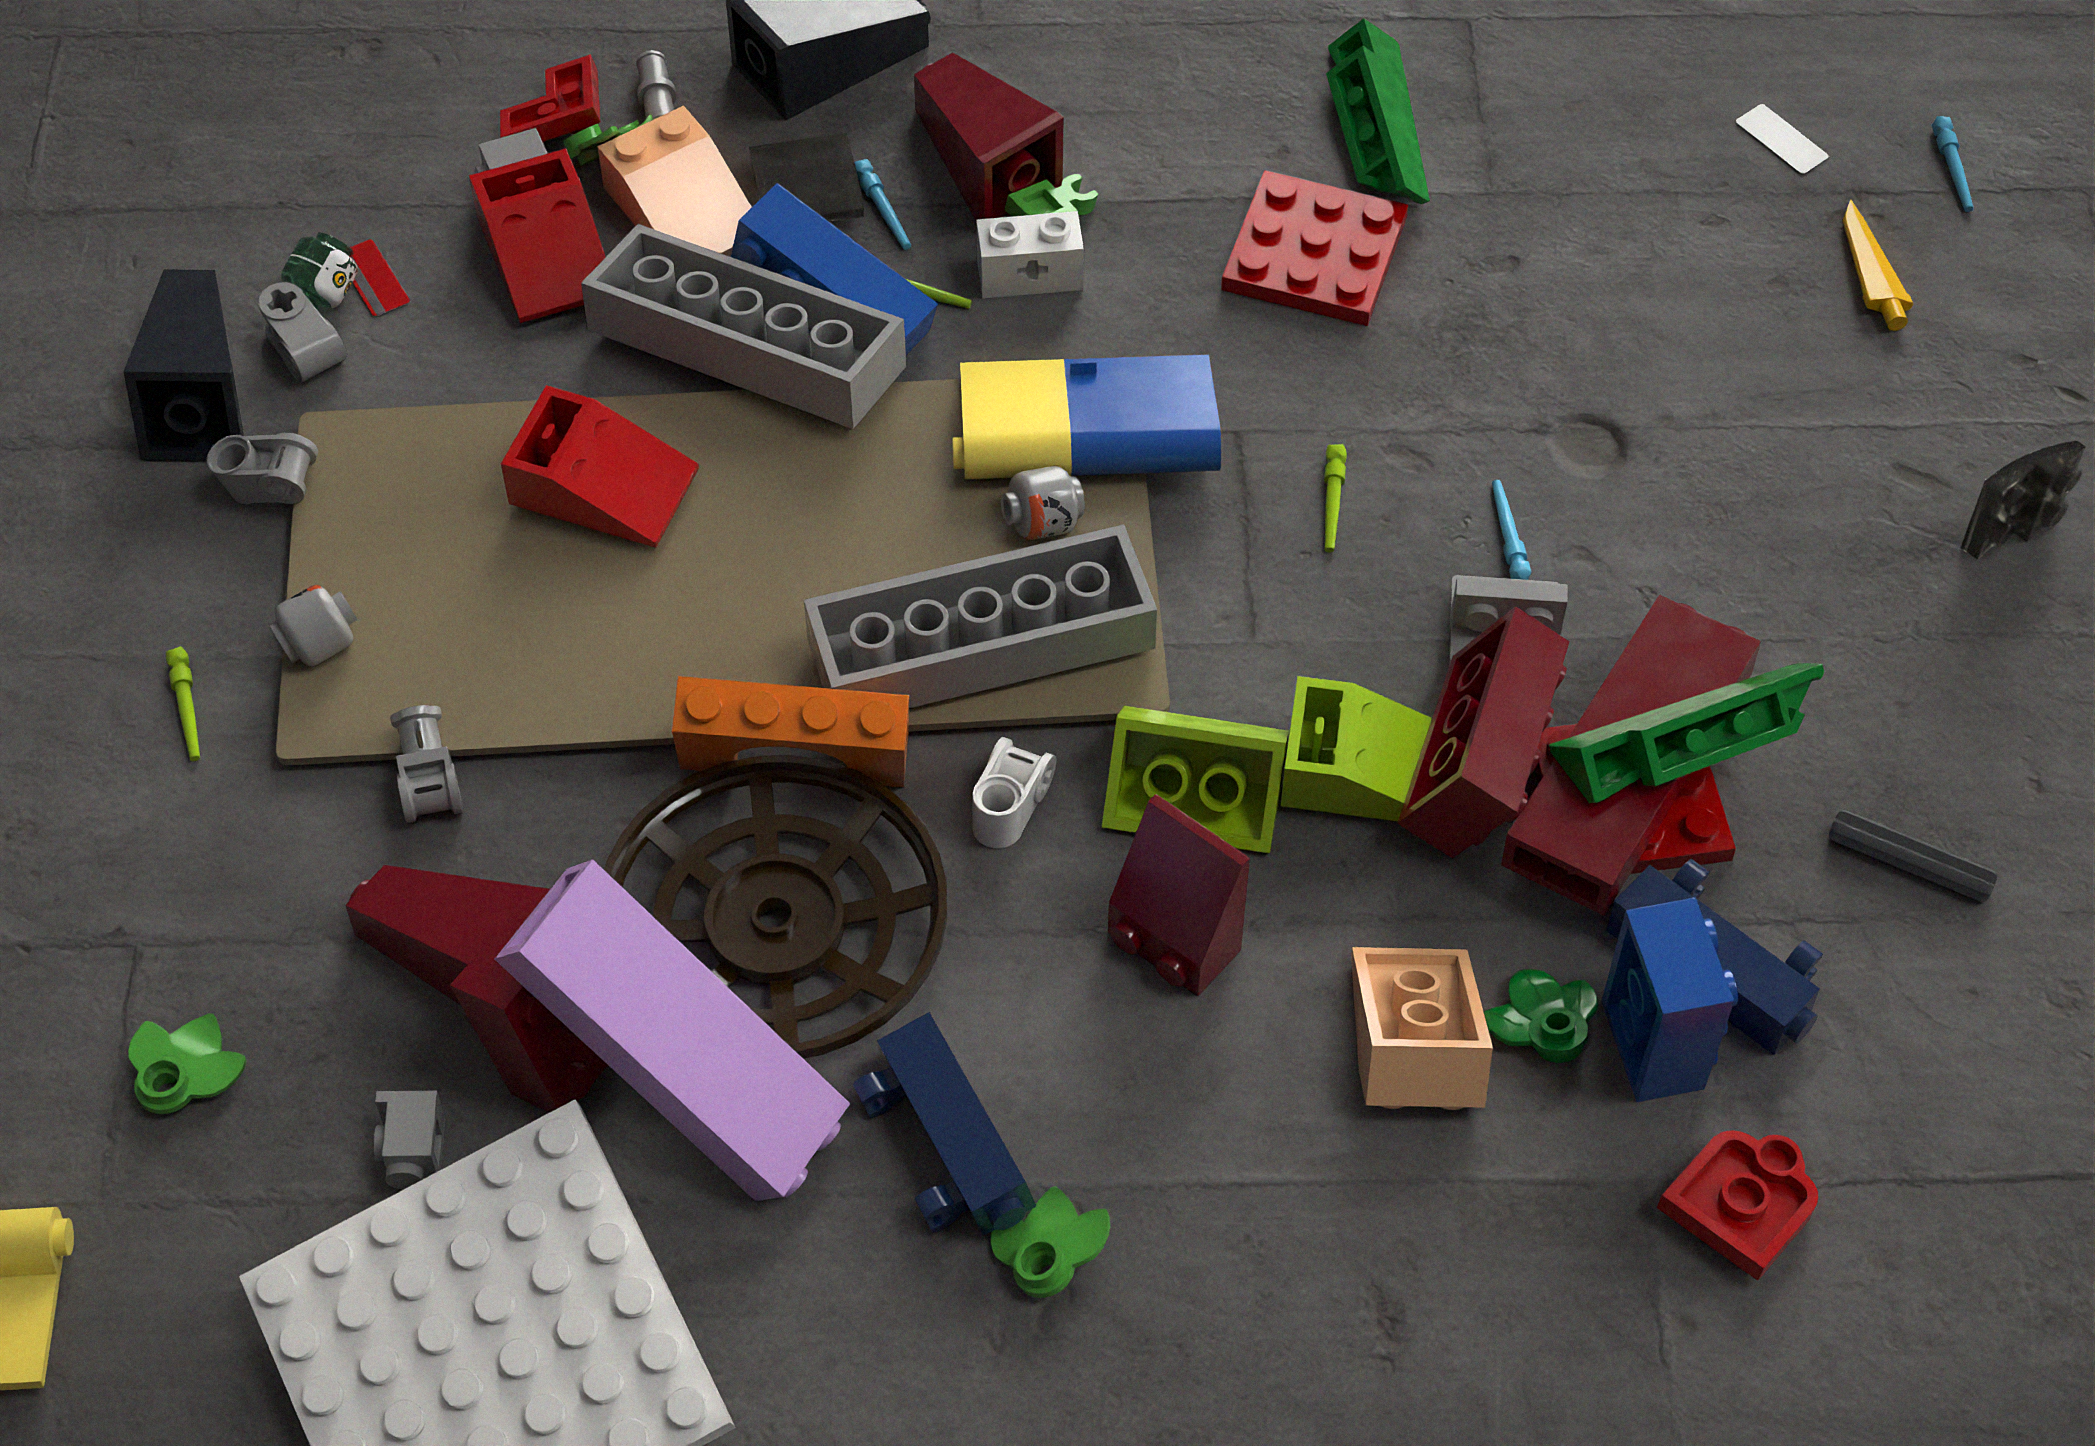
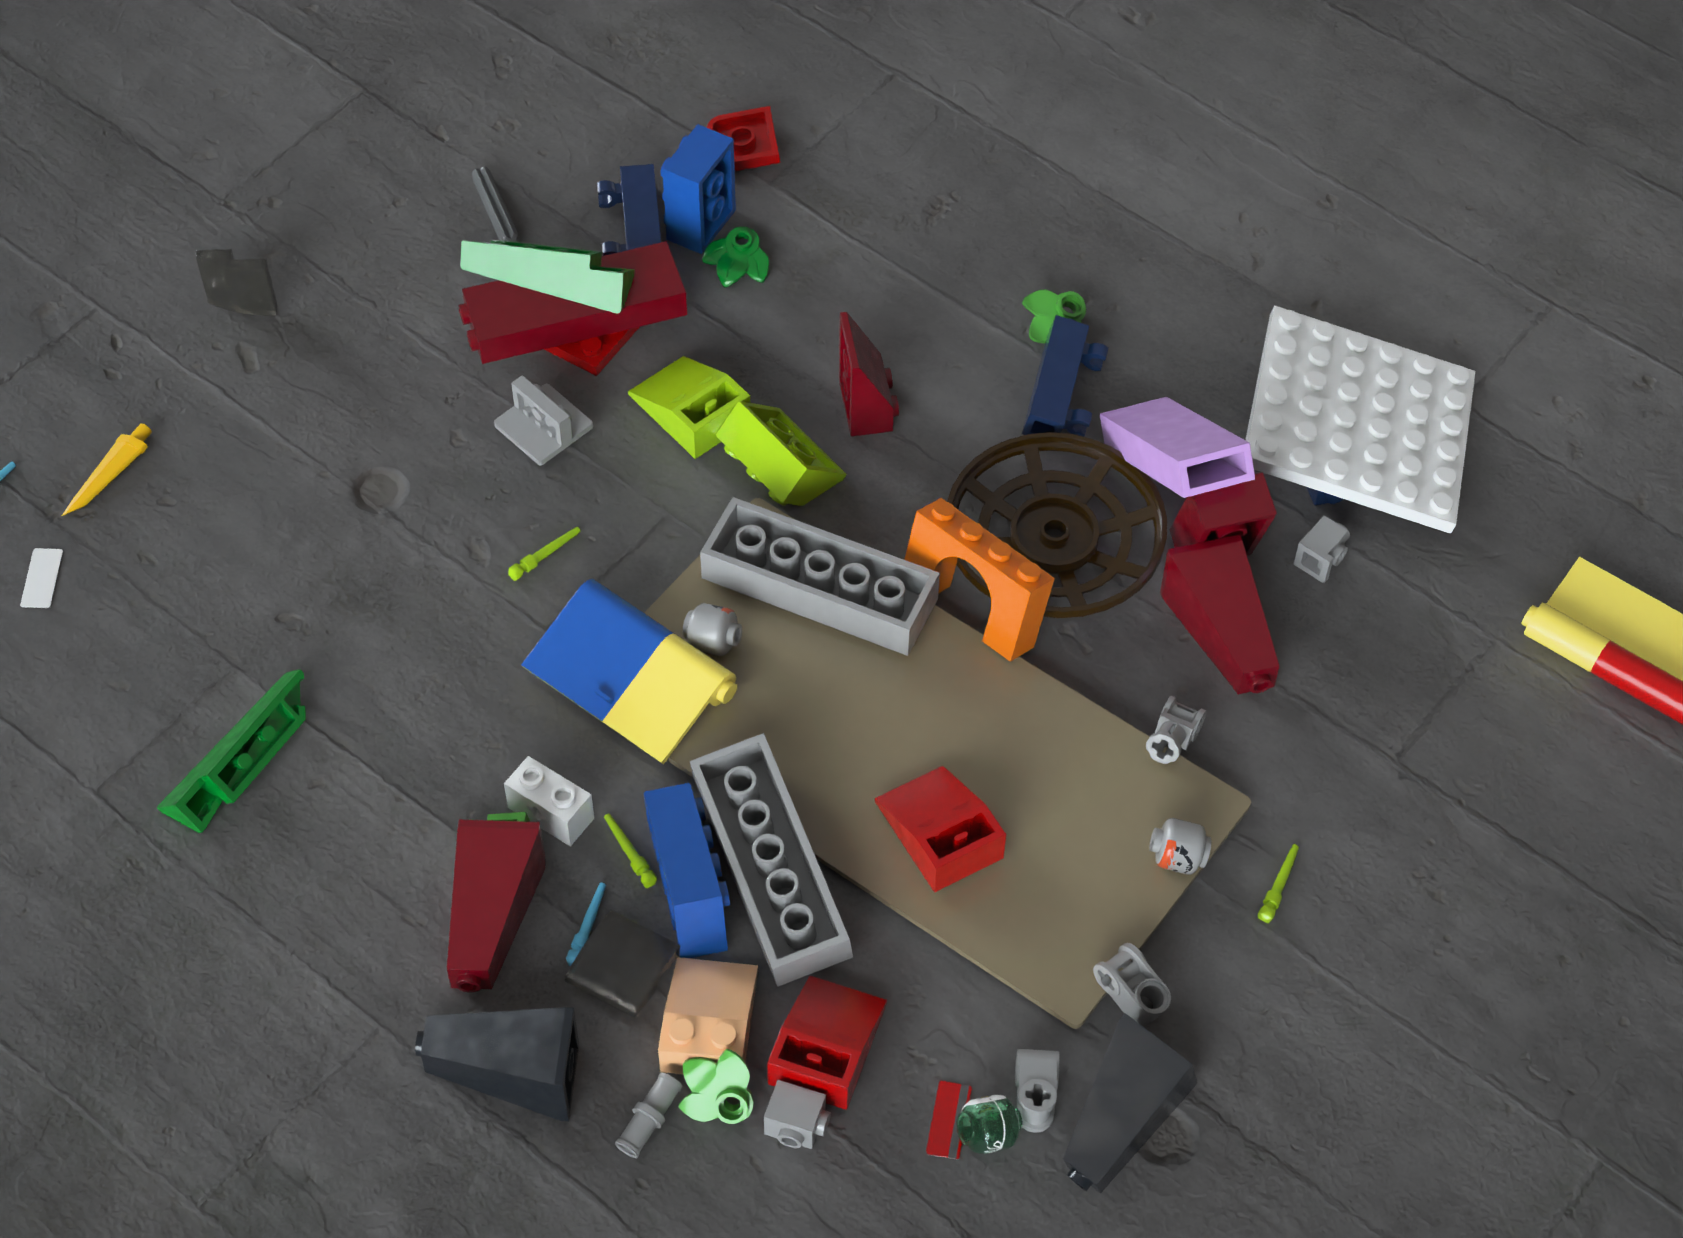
camera: 140 degrees left, 0 degrees up
bright green plate [128,1013,246,1114] -> none
red plate [500,54,601,143] -> none
white piece [972,737,1057,849] -> none
plate [1221,170,1408,326] -> none
light nougat slope [1351,947,1493,1110] -> none
dark red brick [1397,606,1570,859] -> none
medium azure piece [1492,480,1532,580] -> none

